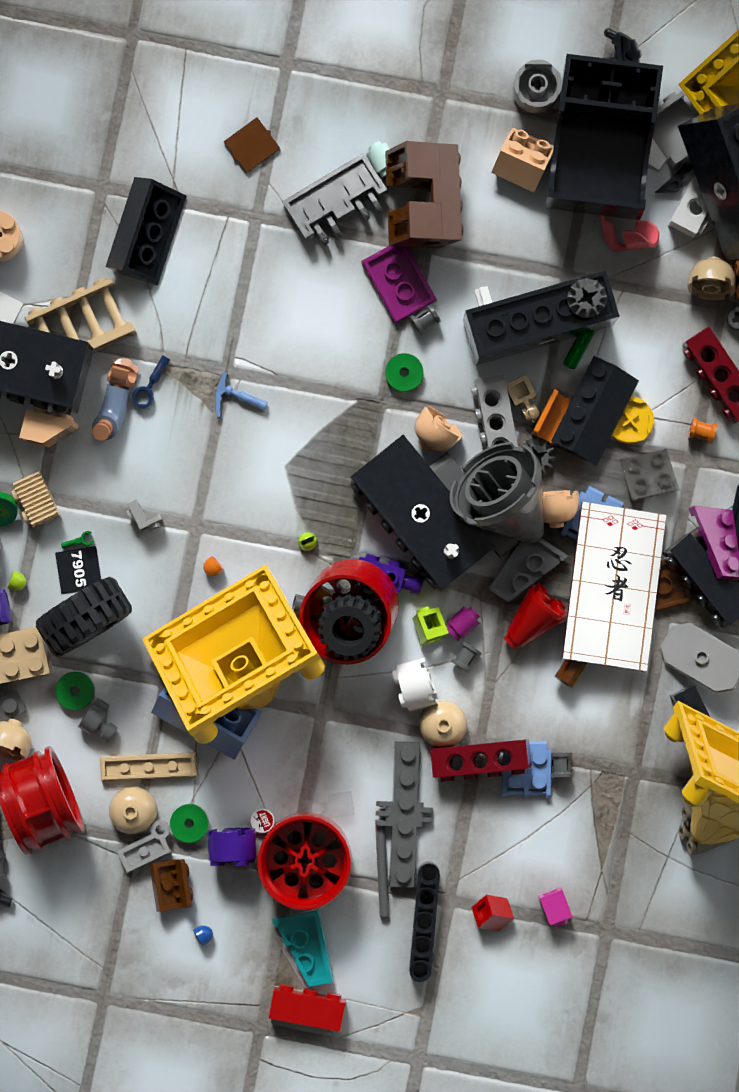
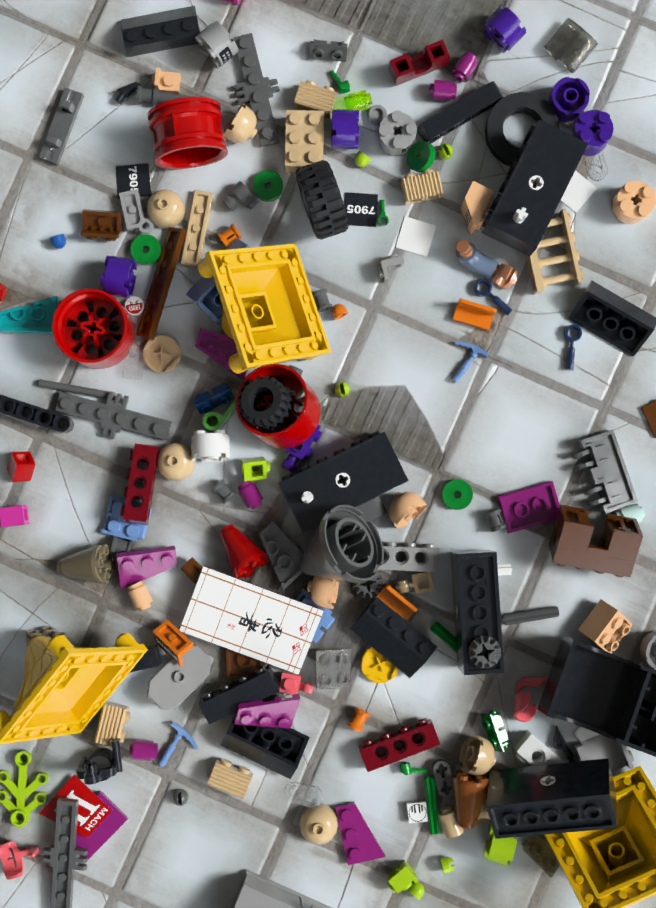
camera: 95 degrees right, 0 degrees up
none -> dark grey hinge [39,87,84,166]
none -> dark tan cone [57,544,115,583]
none -> black sticker [116,163,151,199]
none -> magenta wing [116,546,177,590]
none -> light nougat brick [127,581,153,611]
none -> reddish brown plate [136,227,187,340]
none -> tan tile [143,335,181,373]
none -> orange panel [153,619,194,666]
none -> blue hinge [193,383,234,415]
none -> magenta wing [195,328,248,381]
none -> bright green door [203,399,236,433]
none -> orange bush [217,223,242,248]
none -> coral plate [279,672,314,695]
none -> dark grey bush [312,289,333,313]
none -> white sticker [396,216,436,257]
none -> orange panel [452,298,497,331]
none -> green hinge [480,709,510,752]
none -> dark grey axle [502,606,559,626]
none -> dark blue piece [564,324,582,370]

